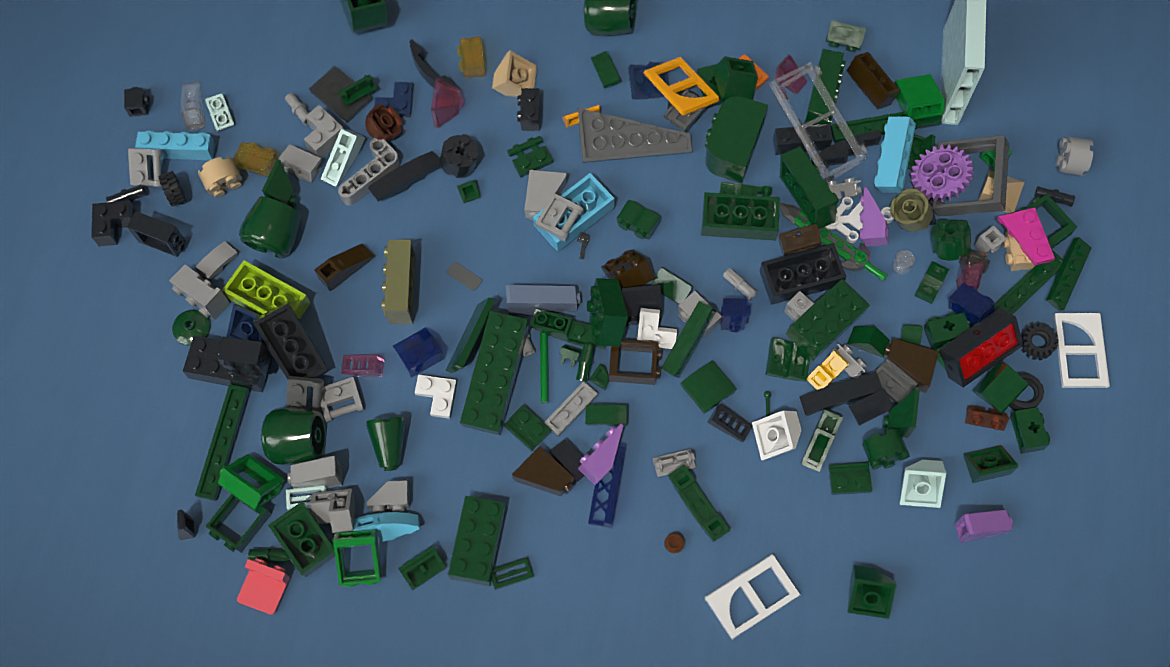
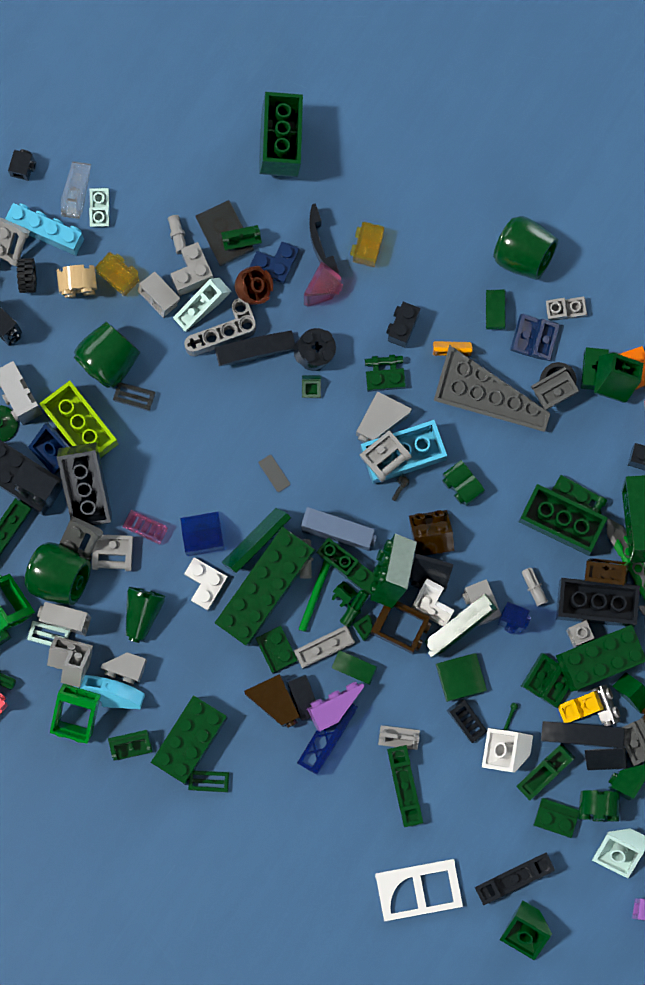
camera: 20 degrees right, 10 degrees up
light grey slope [196,241,238,280] -> none
dark green slope [262,159,298,208] -> none
dark green slope [268,501,335,577] -> none
dark brown slope [314,243,374,291] -> none
olive brick [381,239,416,324] -> none
tan slope [492,50,537,97] -> none
light orange window [644,57,719,116] -> none
slope [651,268,693,304] -> none
reddish brown plate [664,533,685,554] -> none
dark green brick [704,96,768,184] -> none
none -> clear smoke tile [113,382,156,411]
none -> black slope [475,852,555,906]
none -> light grey slope [546,296,587,320]

